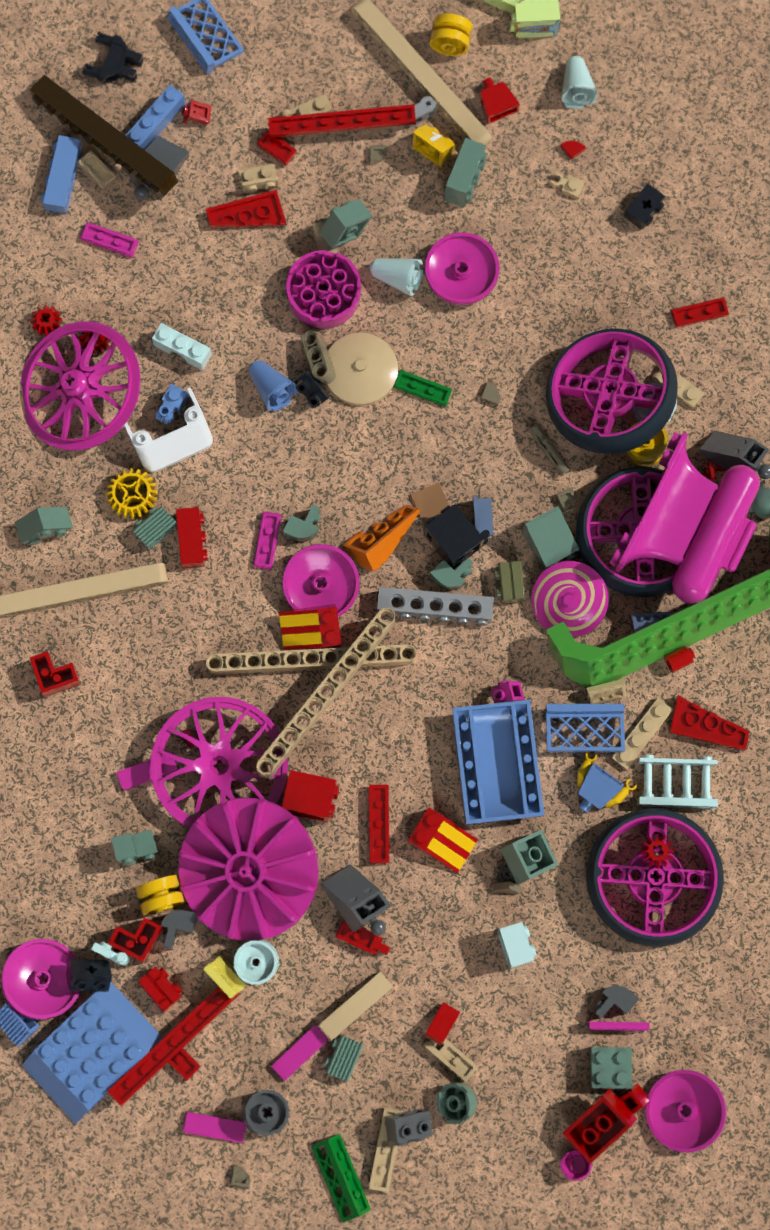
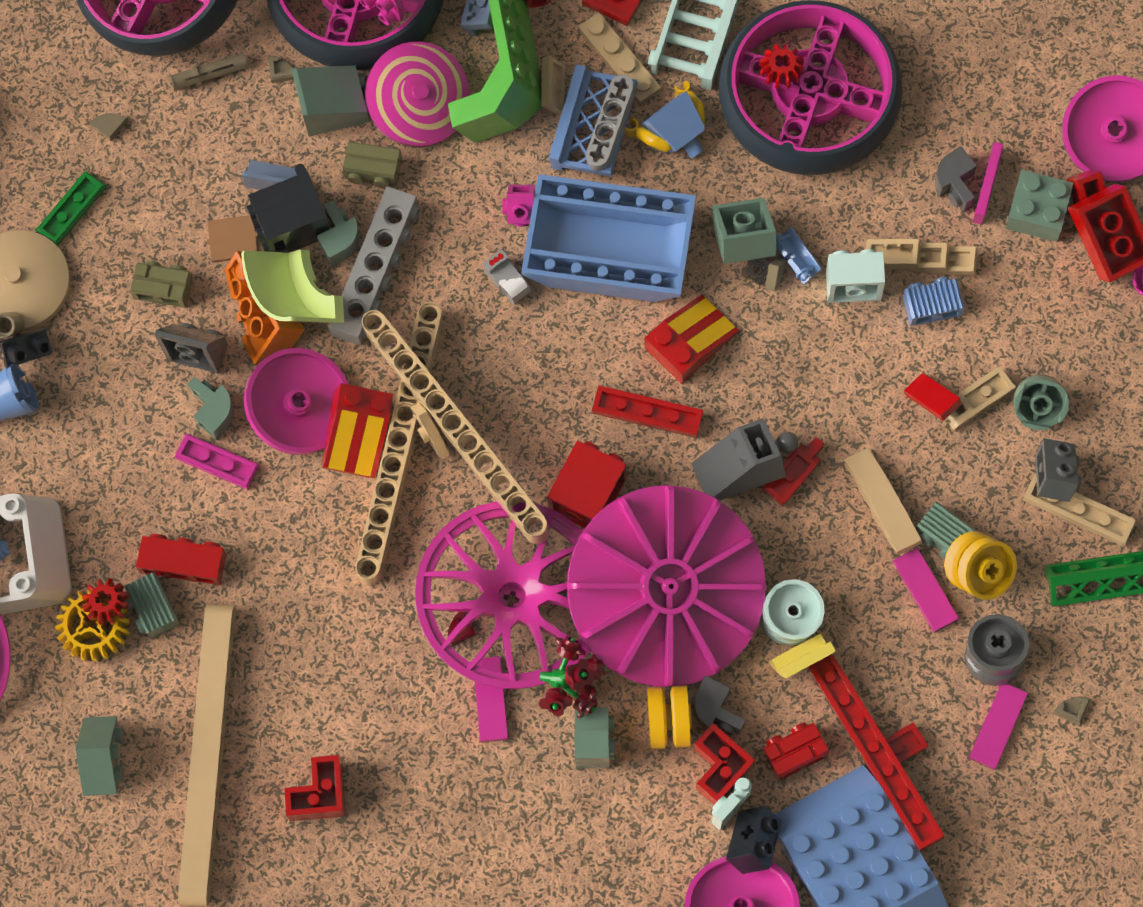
camera: 65 degrees left, 5 degrees down
none -> red gear [82,578,130,626]
none -> olive brick [130,260,193,308]
none -> dark grey slope [155,323,228,374]
none -> yellowish green panel [241,250,344,323]
none -> tan plate [410,403,450,459]
none -> light grey leg [483,250,531,304]
none -> dark red plant [539,636,607,719]
none -> light grey beam [586,75,635,171]
none -> medium blue hinge [776,227,822,285]
none -> tan slope [866,239,978,275]
none -> medium blue brick [903,277,965,326]
none -> yellow wheel [944,531,1017,600]

